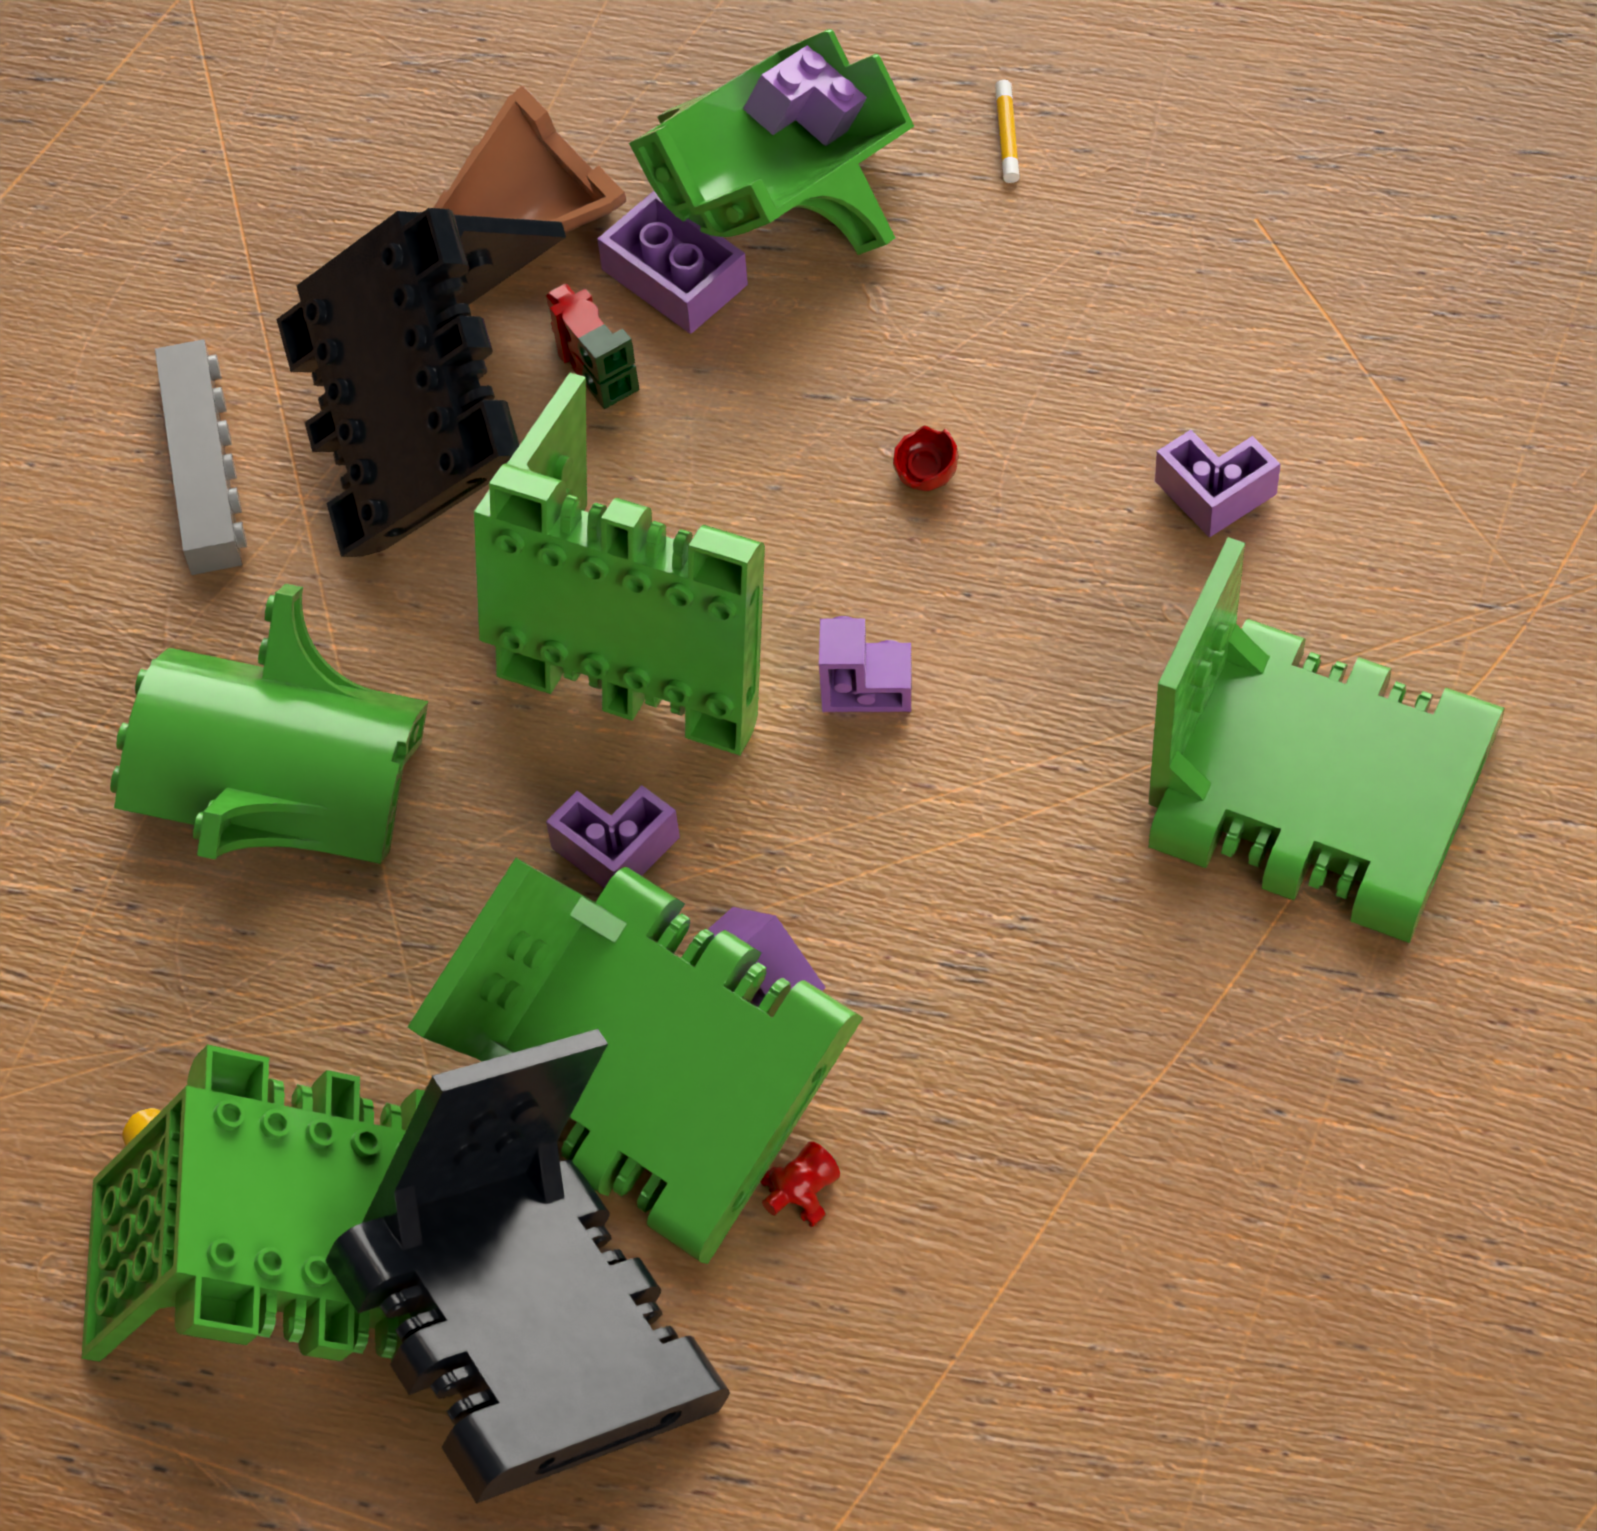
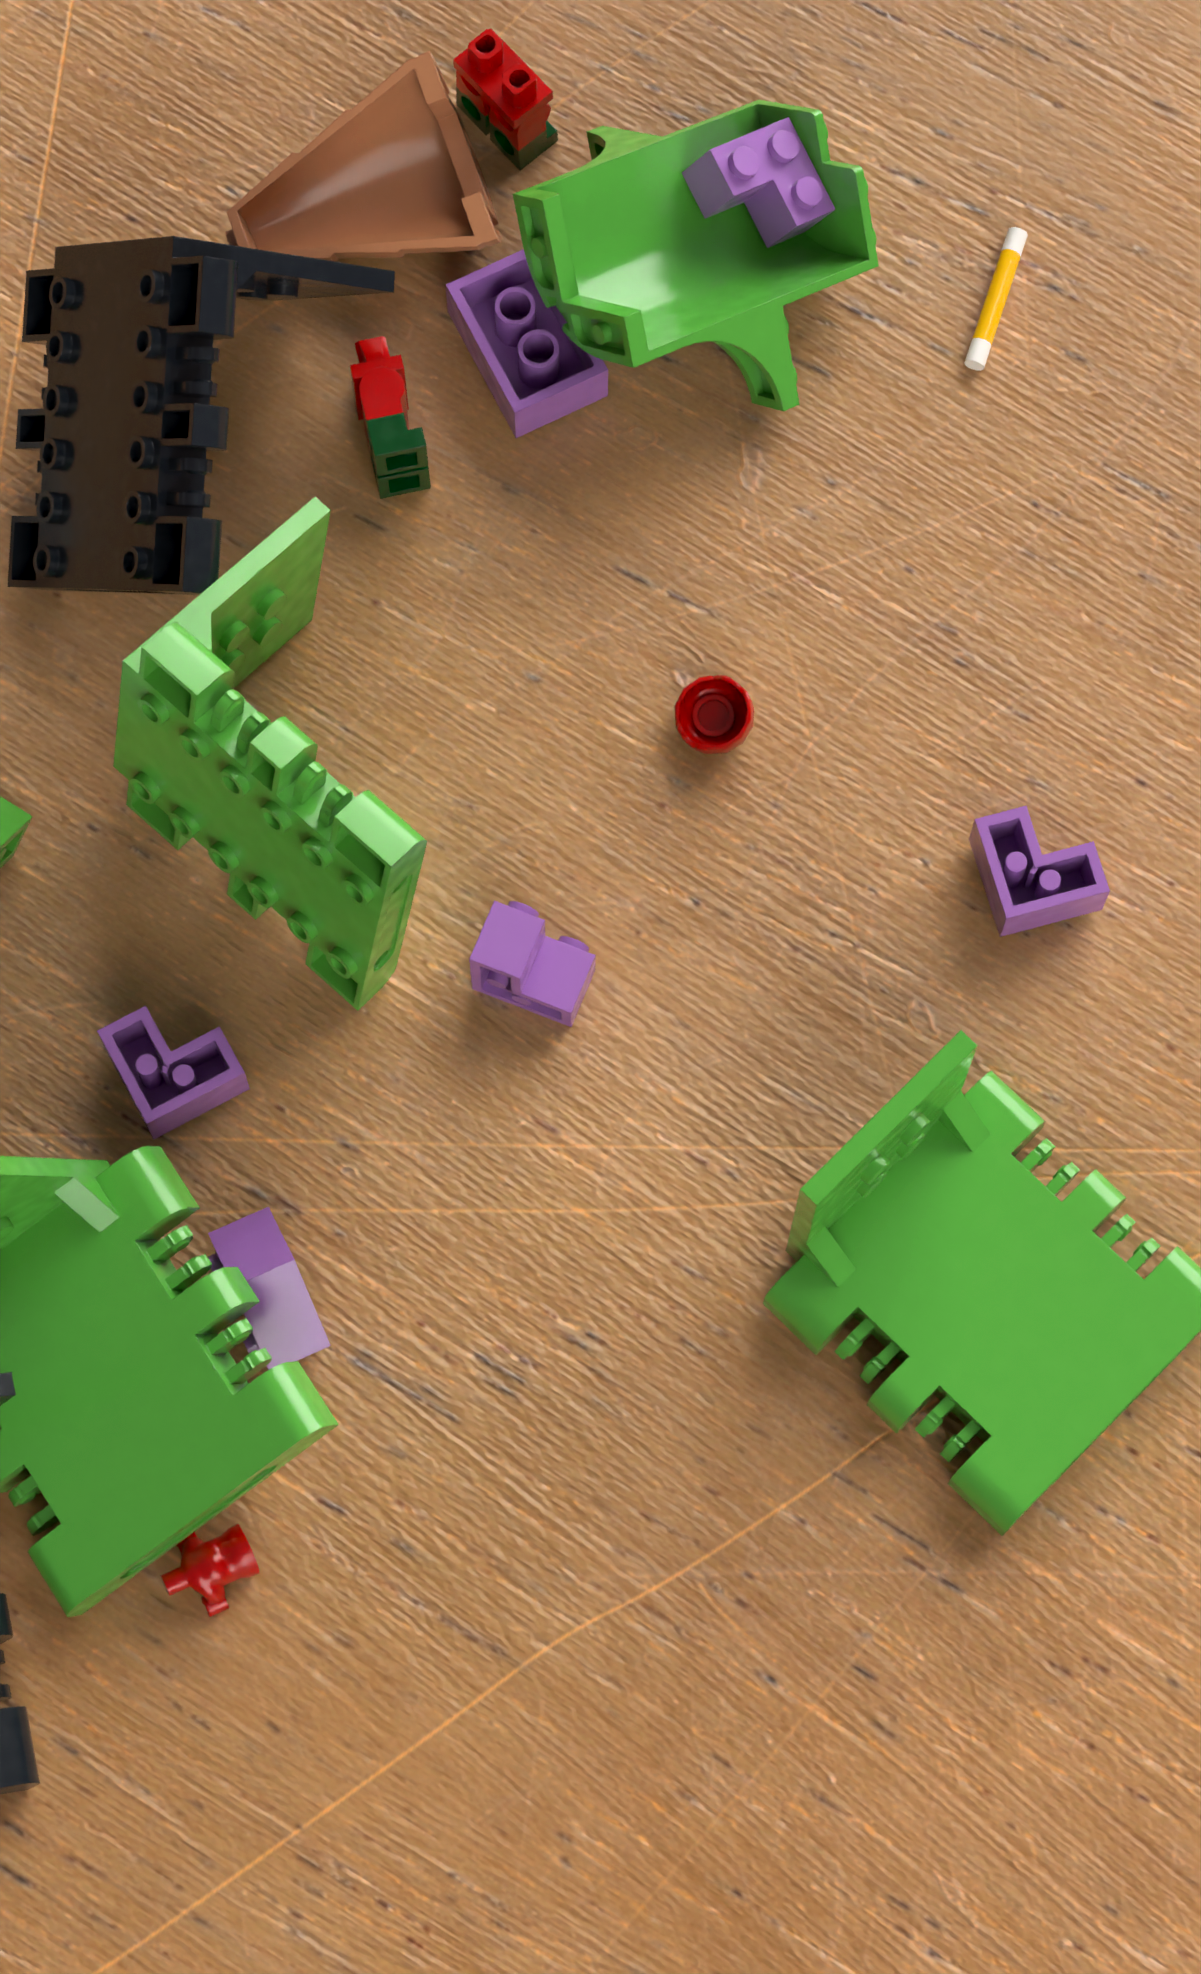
camera: 15 degrees right, 15 degrees up
none -> red hips [453,29,558,171]

